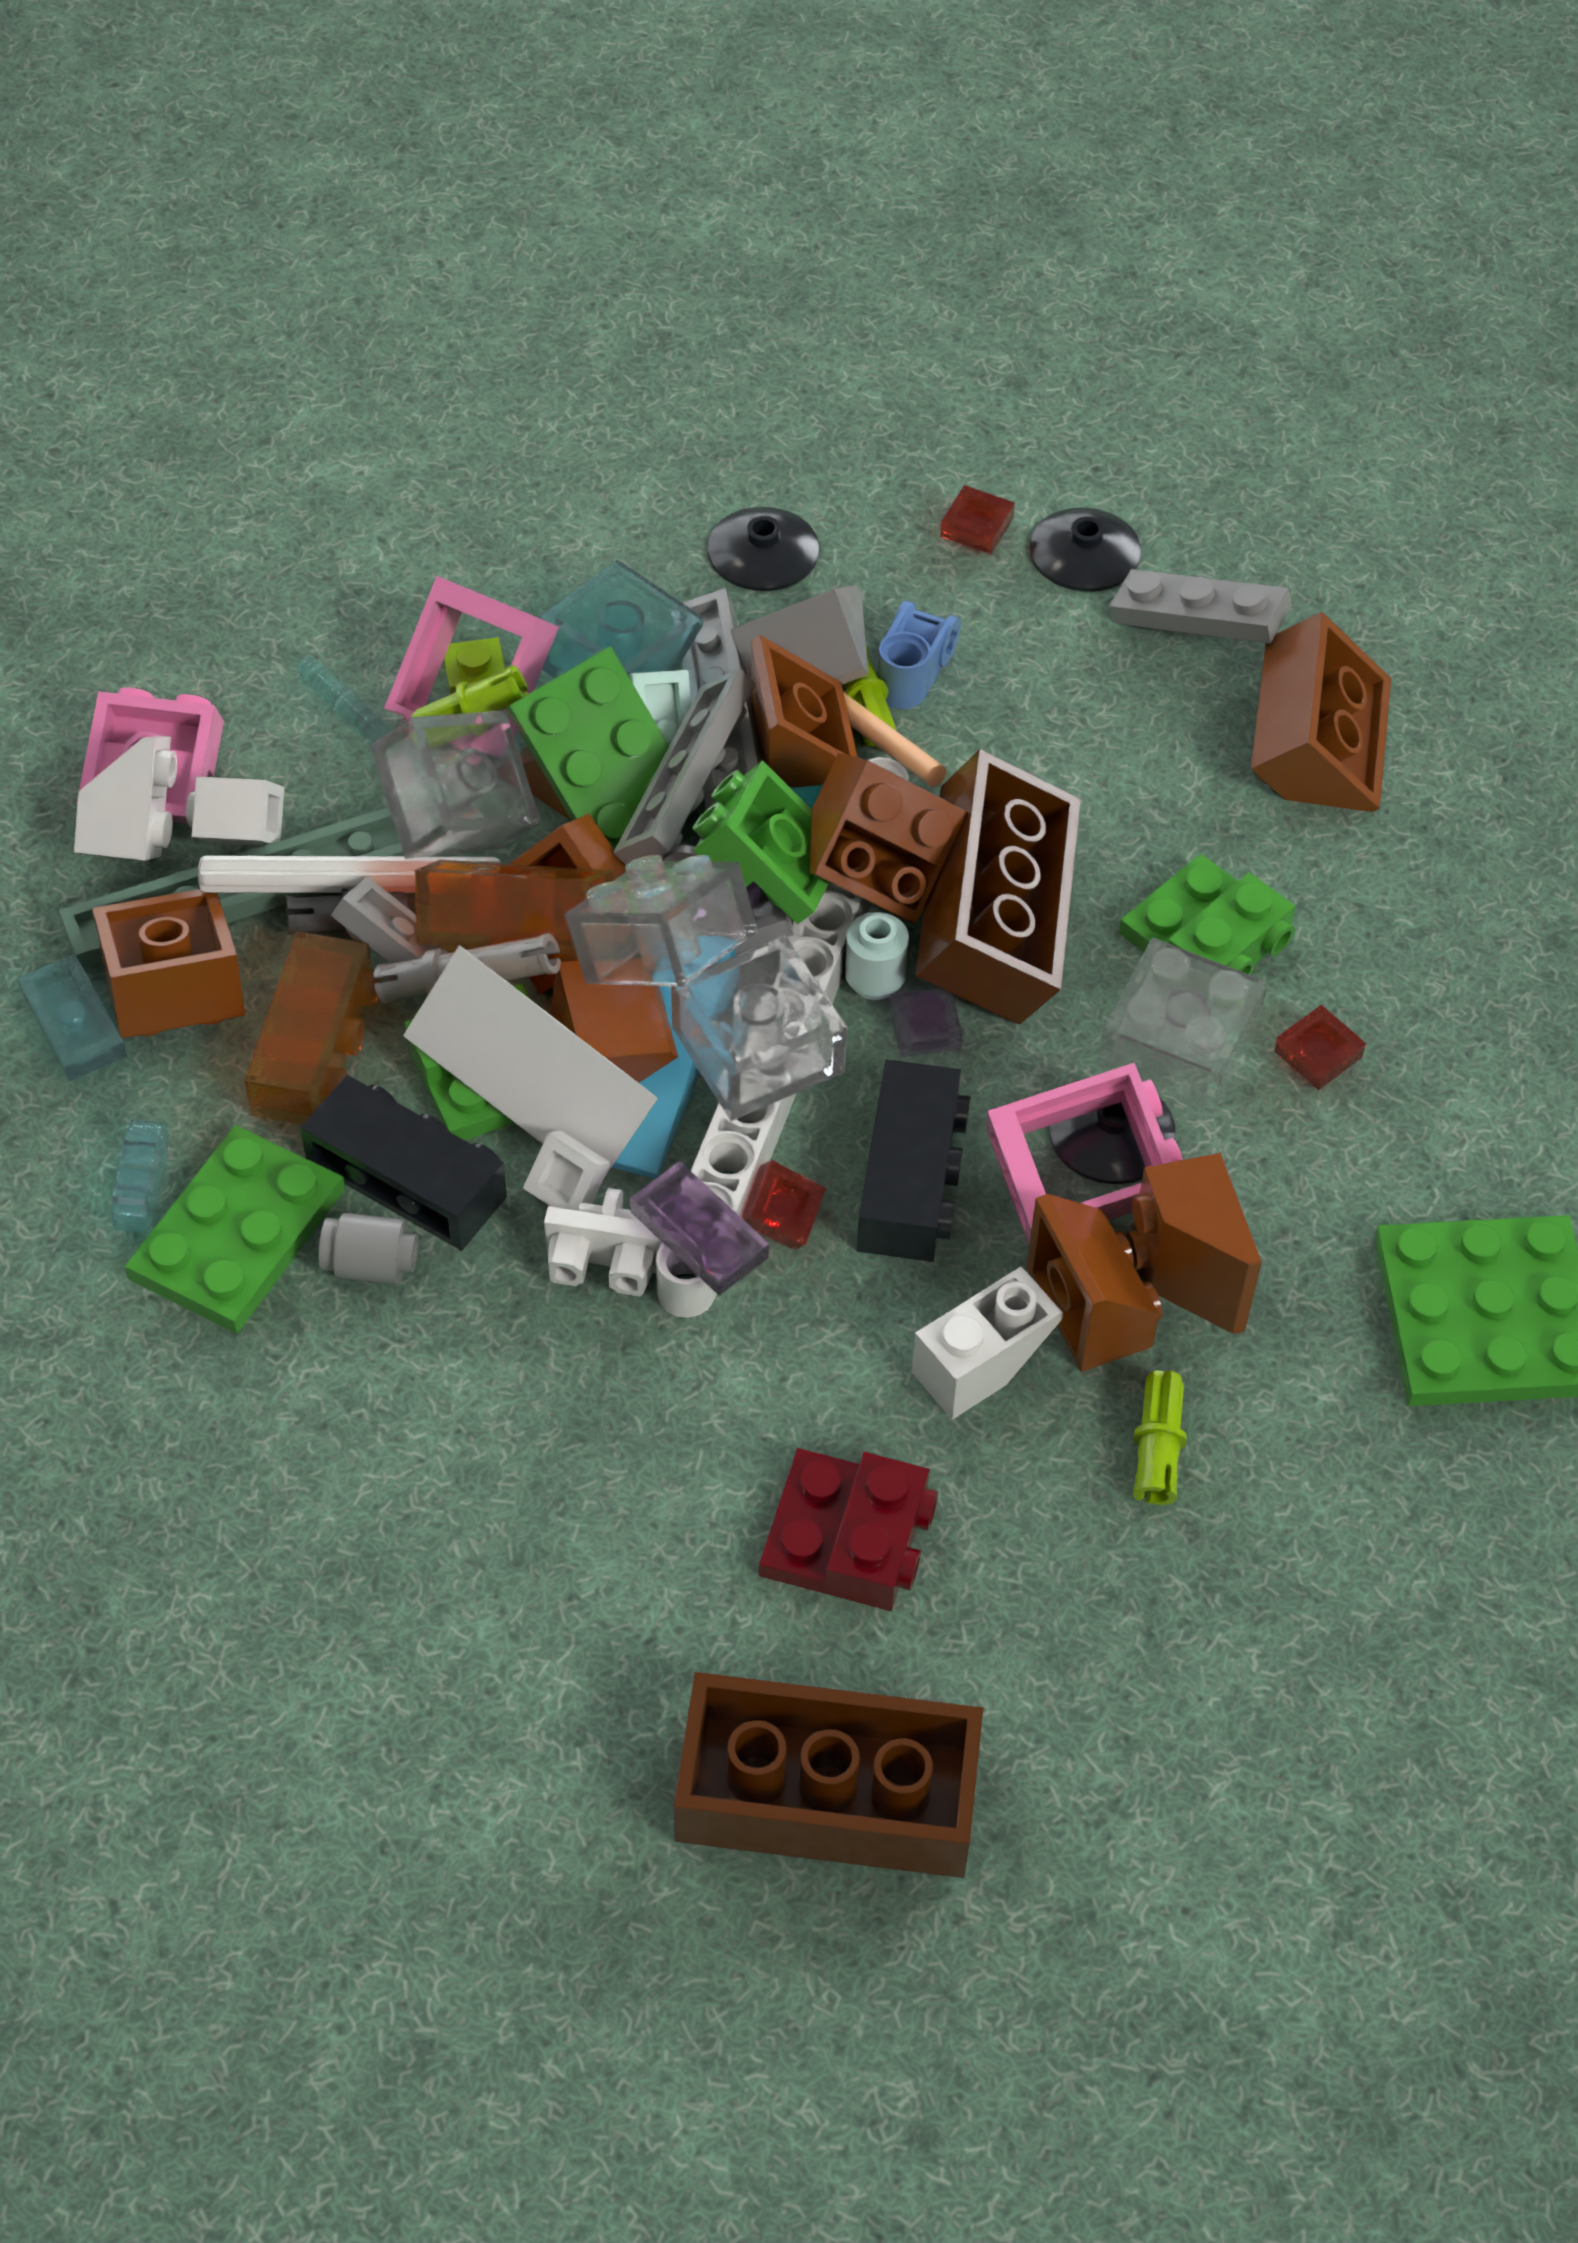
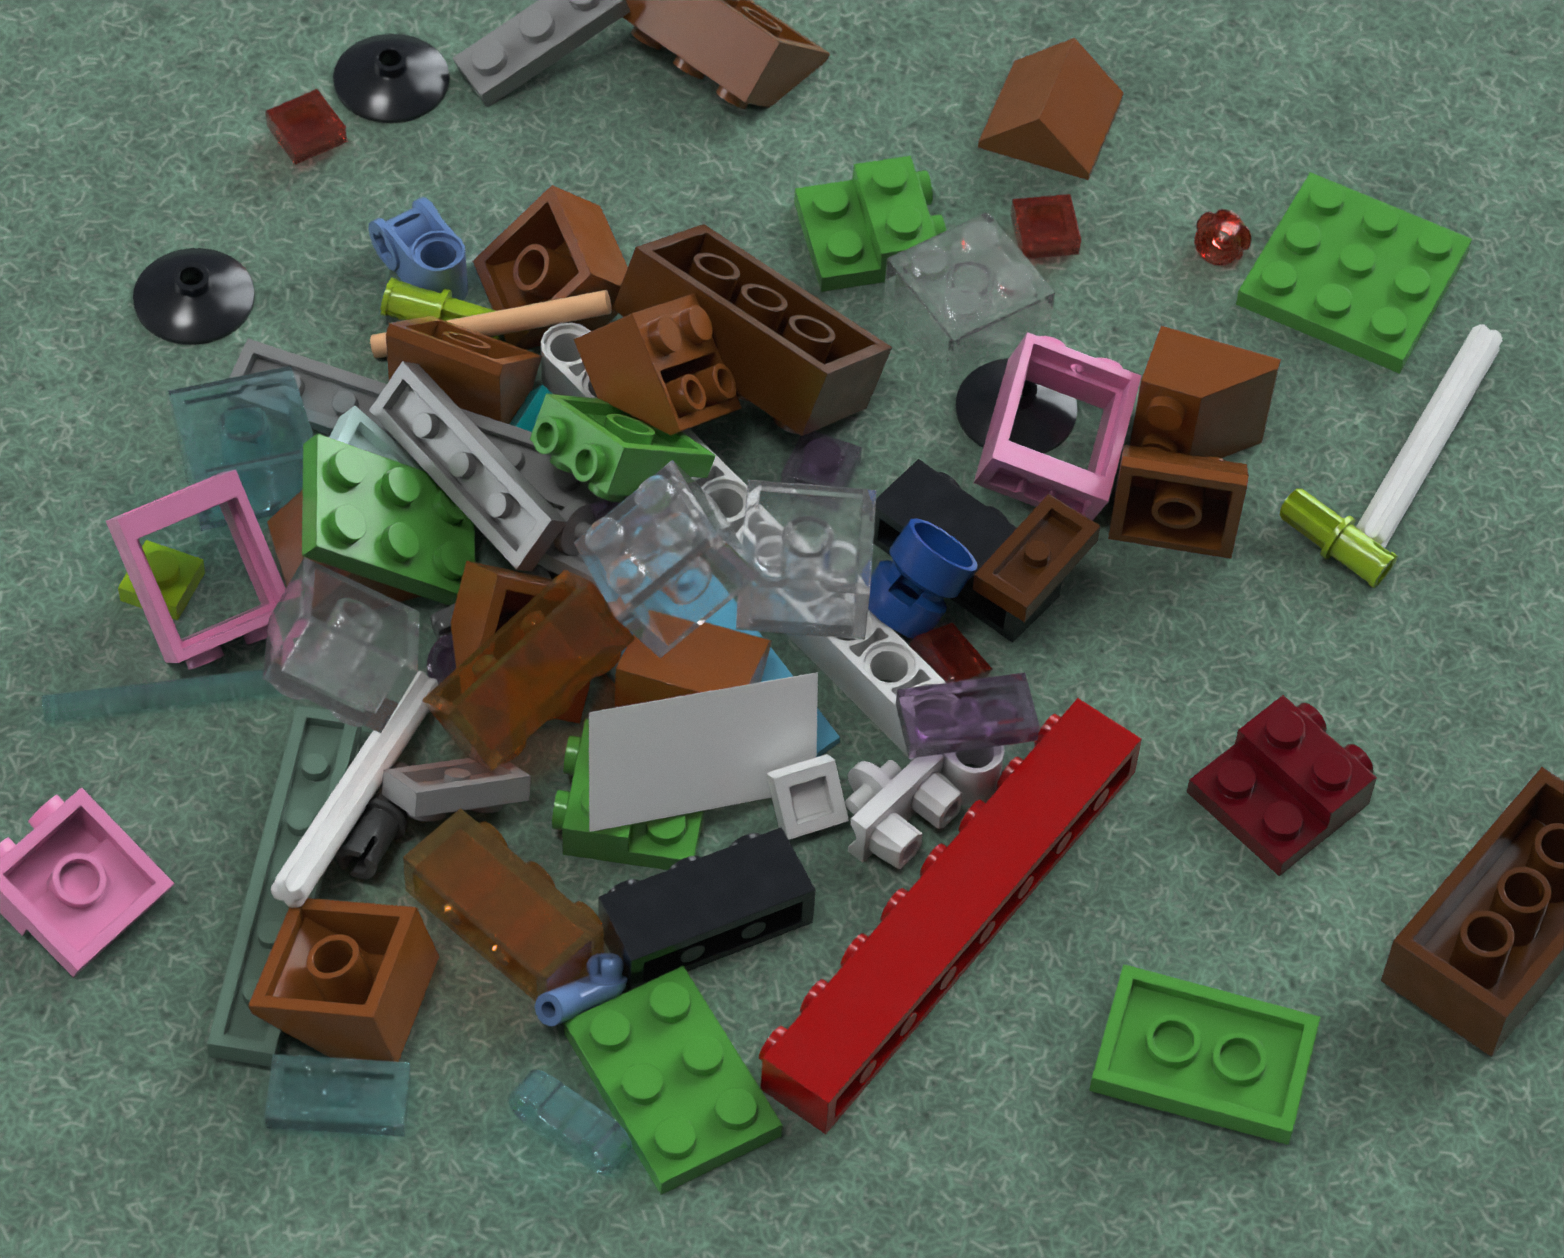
camera: 60 degrees left, 0 degrees up
white slope [74,735,177,861] -> none
white brick [186,776,284,846] -> none
light grey brick [319,1213,419,1285] -> none
light grey pin [374,933,561,1004] -> none
lime axle [411,665,528,742] -> none
light grey slope [730,585,868,684] -> none
light aqua brick [845,912,909,1000] -> none
white slope [912,1266,1063,1420] -> none
none -> dark orange slope [473,185,628,350]
none -> medium blue arm [535,953,627,1026]
none -> red brick [759,698,1142,1135]
none -> blue wheel [859,518,978,640]
none -> reddish brown plate [973,494,1101,622]
none -> dark orange slope [978,37,1124,180]
none -> bright green plate [1089,964,1320,1145]
none -> clear red plate [1194,209,1252,266]
none -> white axle [1356,325,1502,548]

